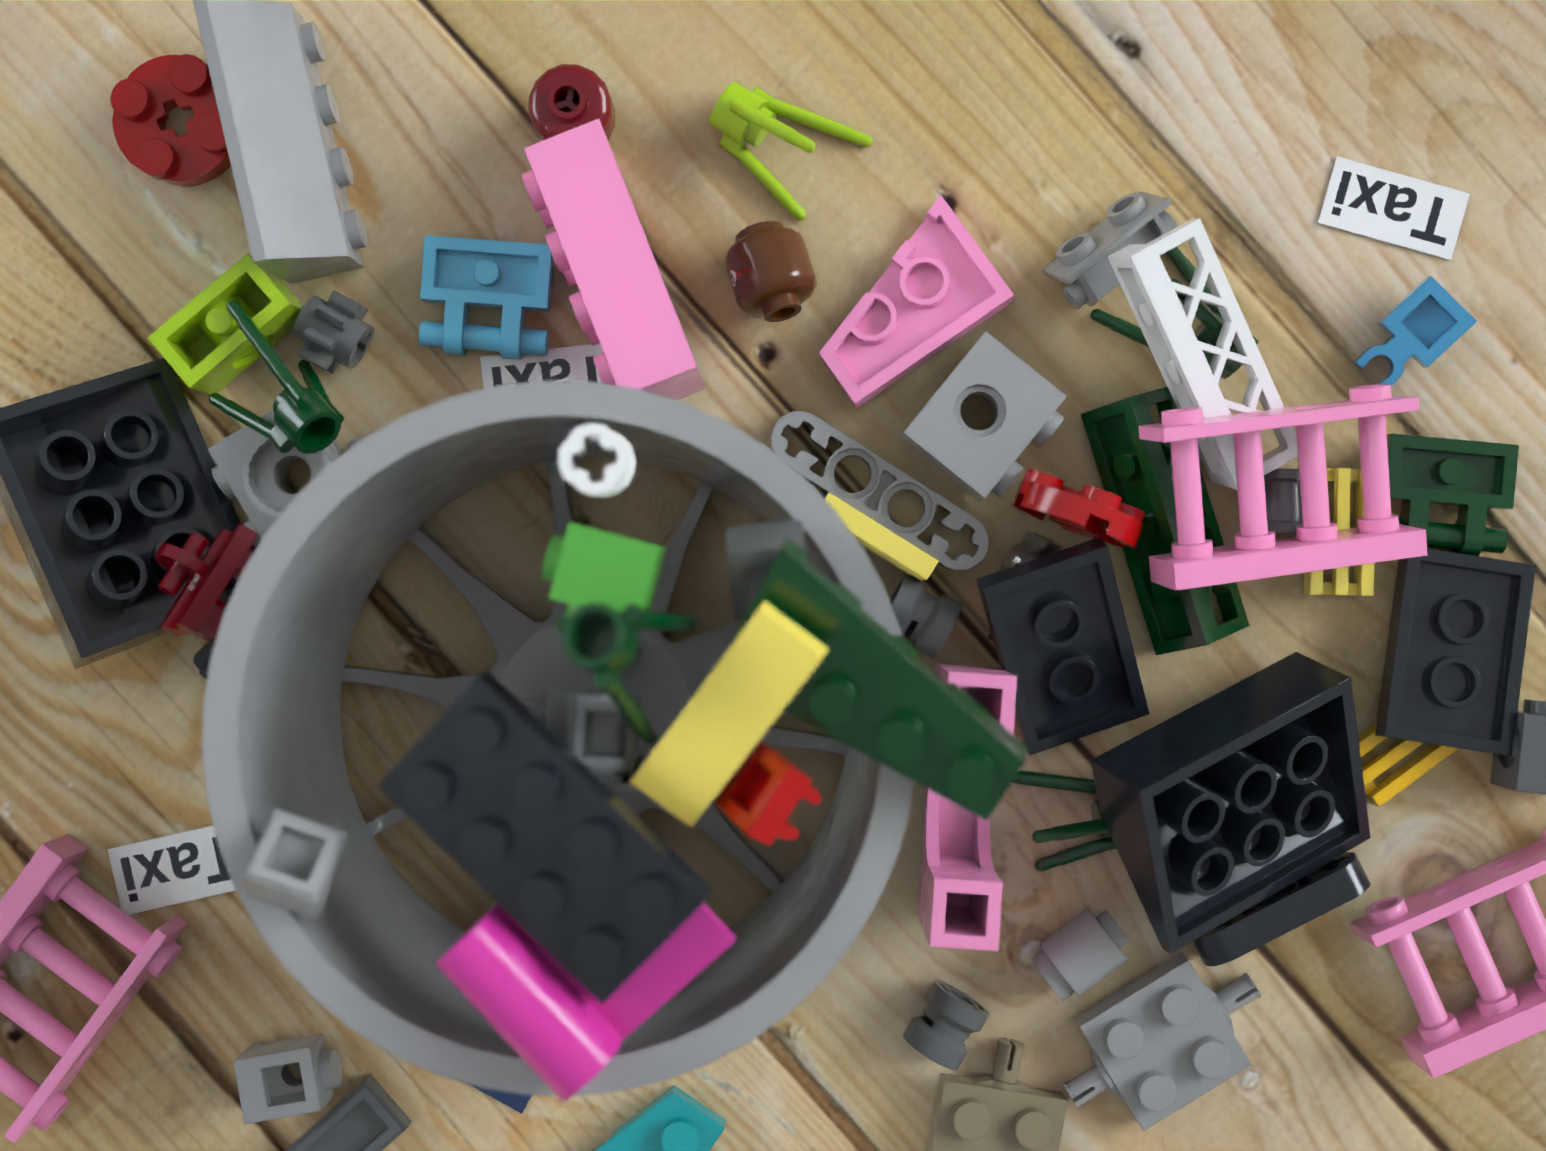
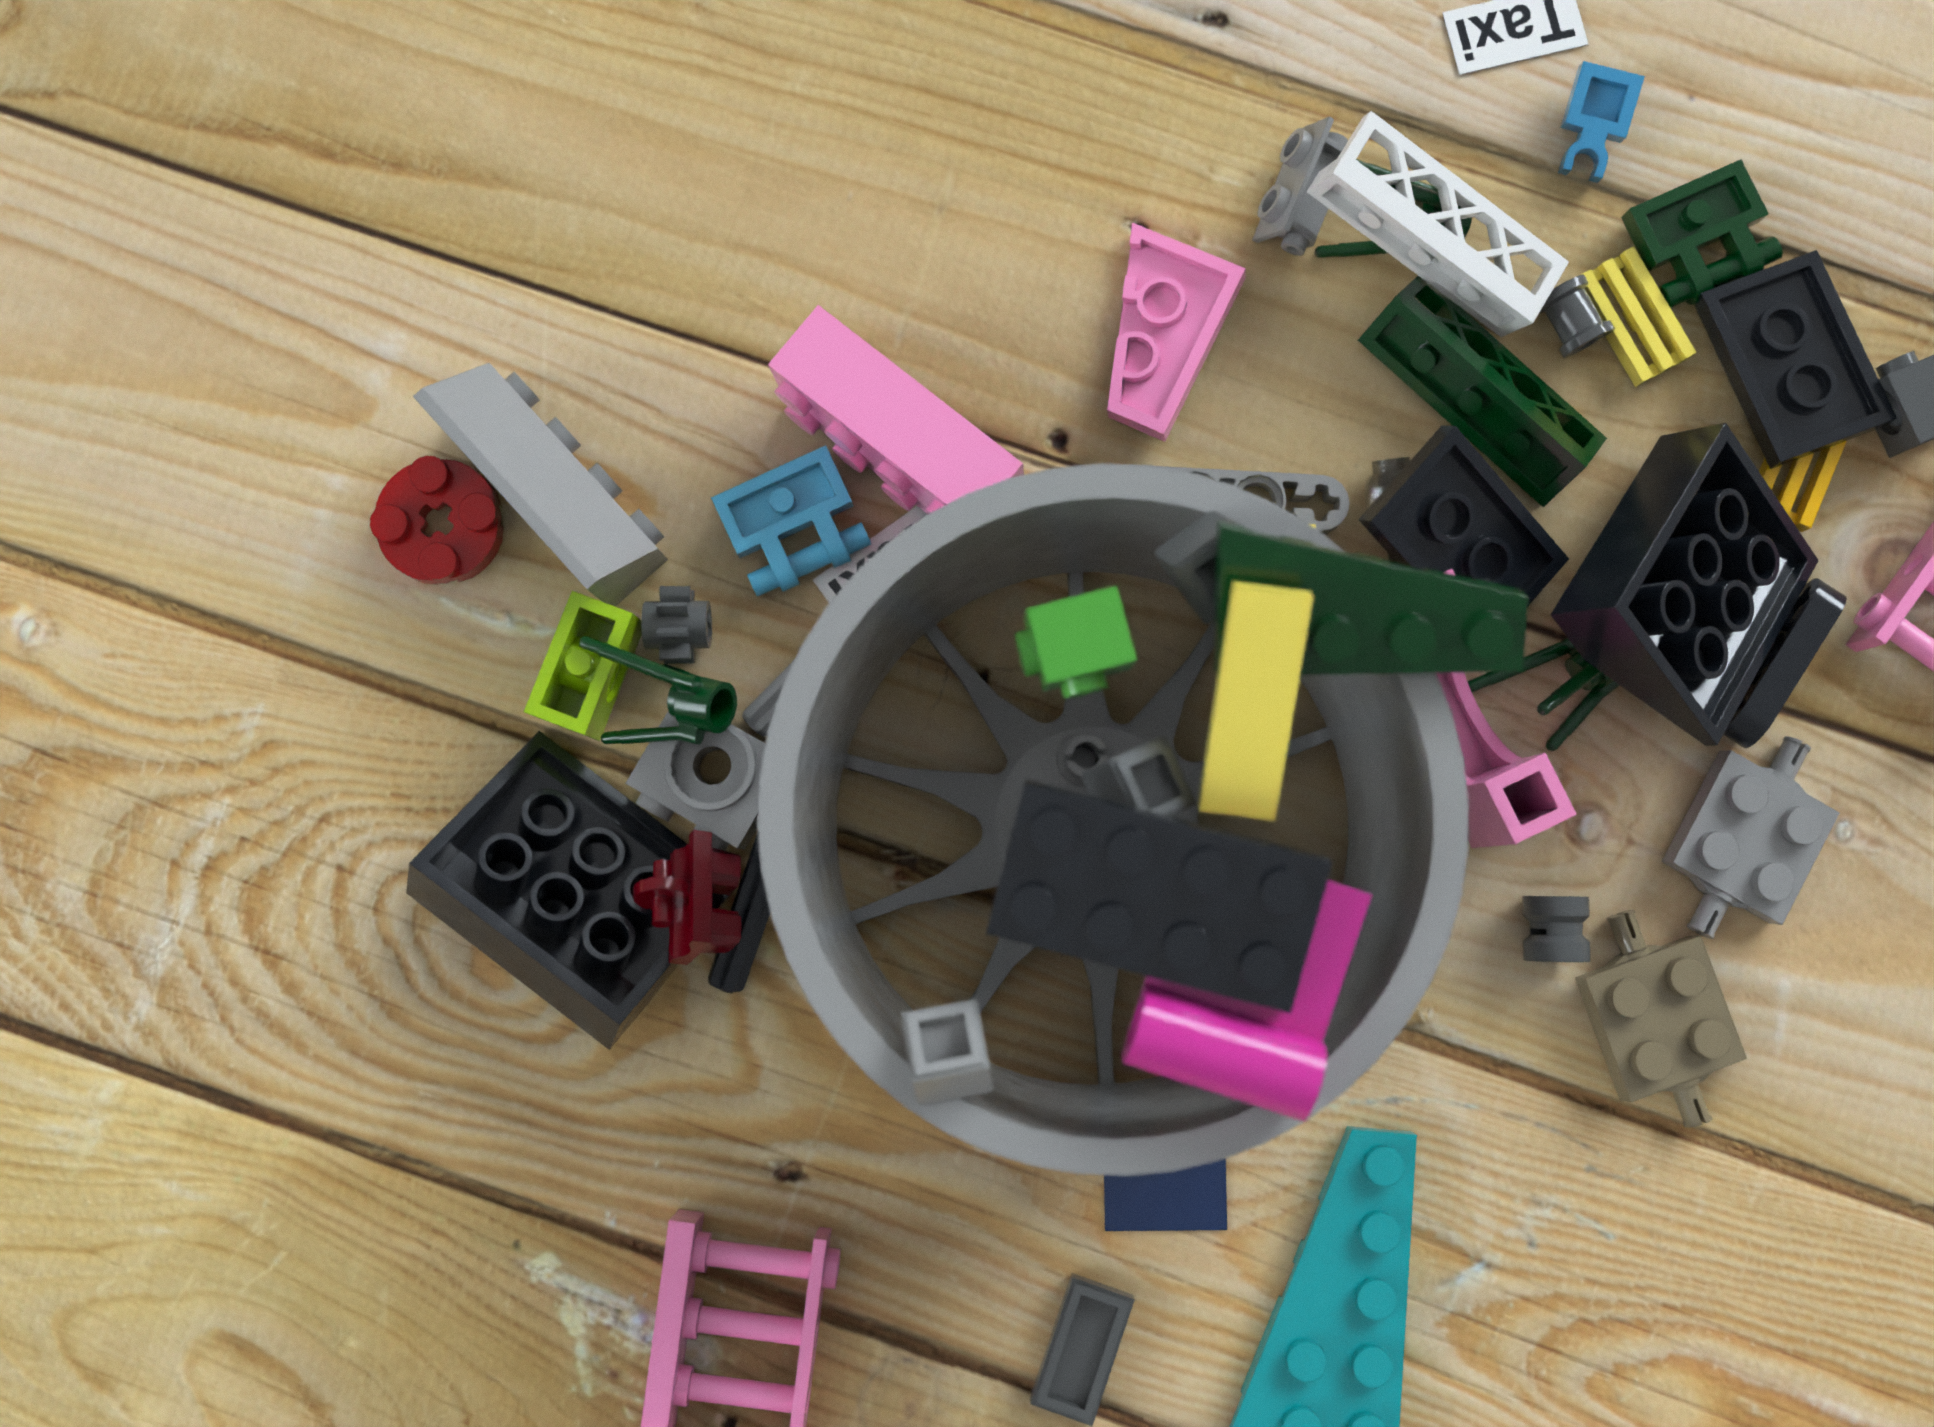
camera: 30 degrees left, 5 degrees down
white sticker [107,825,236,915] -> none
light grey brick [233,1034,342,1124] -> none
dark red head [528,64,615,141] -> none
dark green plant [554,603,698,745] -> none
white bush [558,423,636,498] -> none
lime plant [709,81,873,221] -> none
red tile [715,740,822,846] -> none
reddish brown head [725,221,817,322] -> none
light grey brick [899,331,1067,501] -> none
red plate [1012,468,1145,549] -> none
light grey brick [1031,907,1130,1001] -> none
bright pink fence [1138,384,1427,591] -> none

